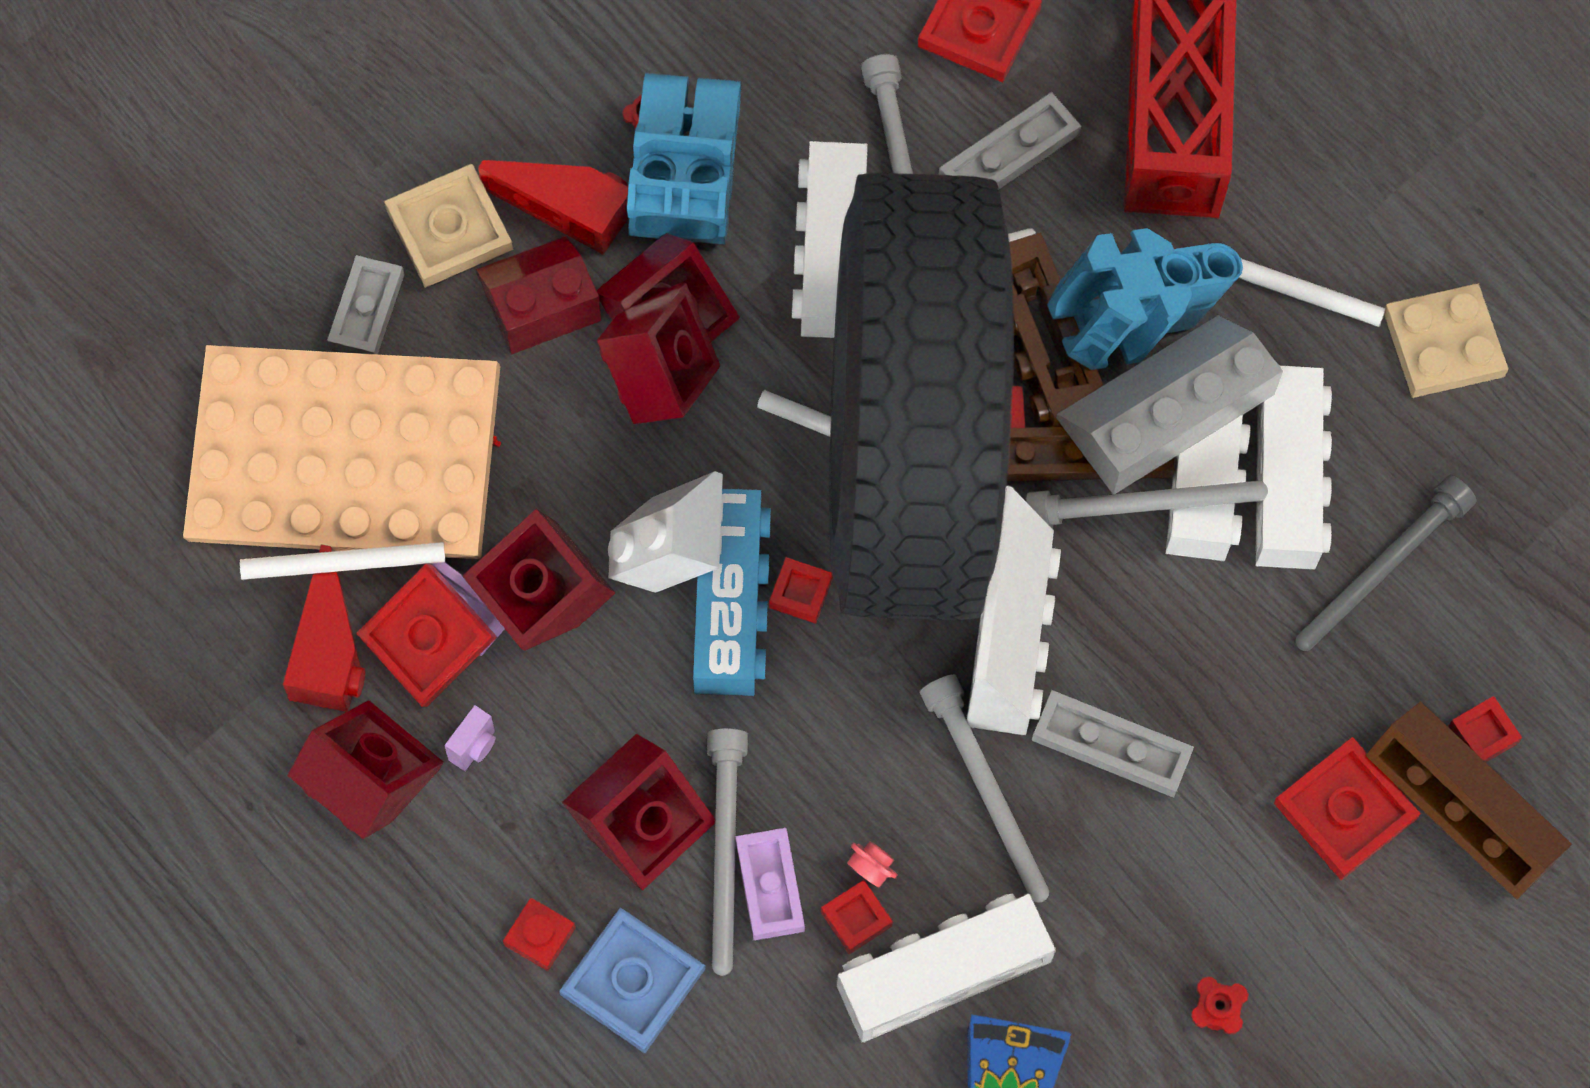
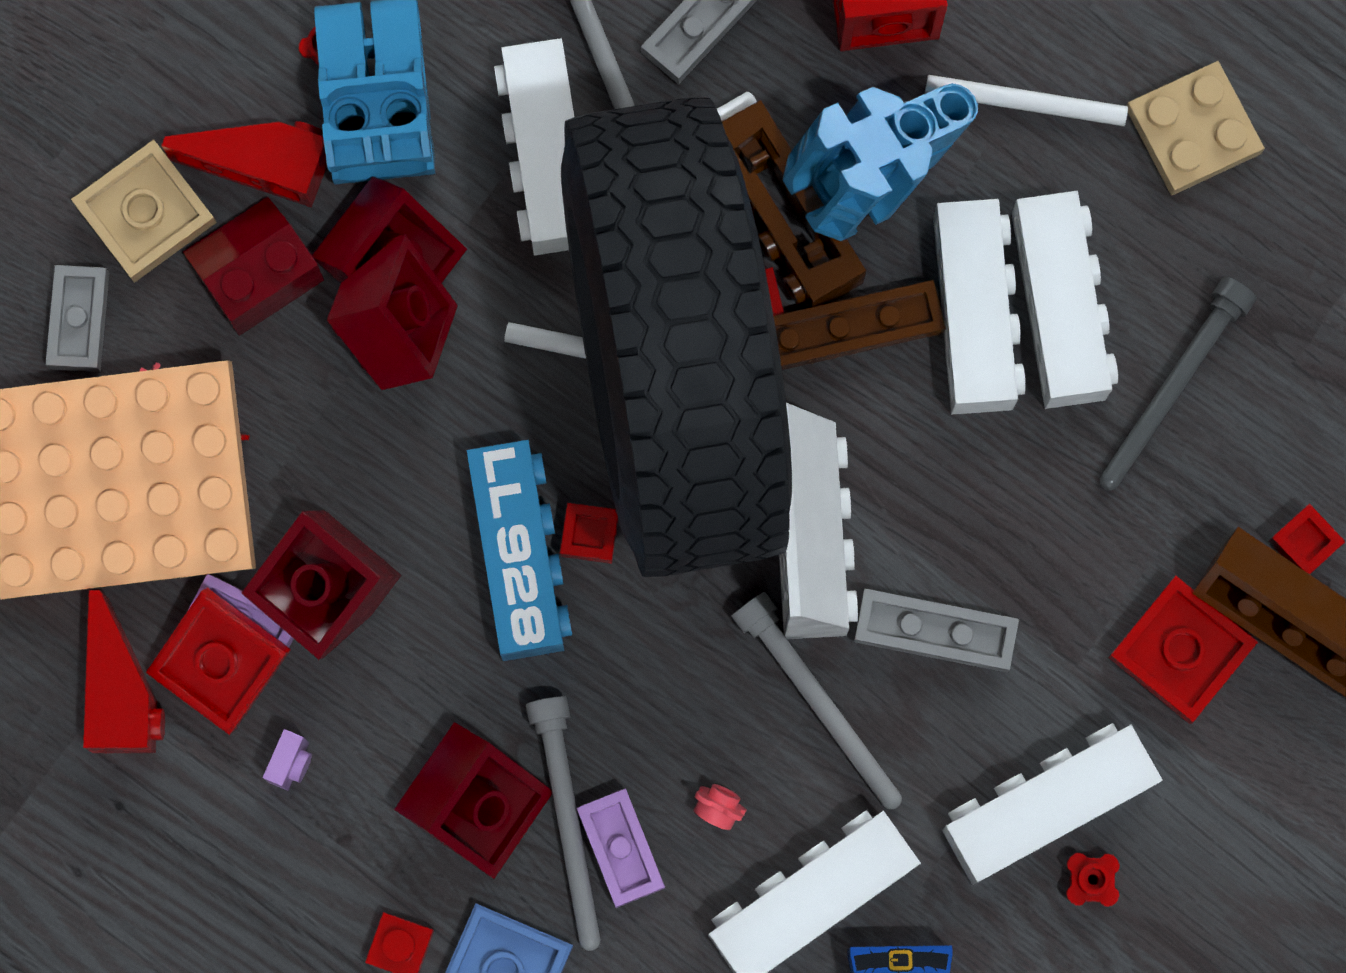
camera: 10 degrees left, 10 degrees up
white bar [240,542,445,580] -> none
dark red slope [287,700,444,839] -> none
white slope [608,471,723,593] -> none
red plate [821,880,893,955] -> none
light grey piece [1026,481,1268,529] -> none
light grey slope [1056,316,1283,495] -> none
none -> white brick [942,723,1163,886]

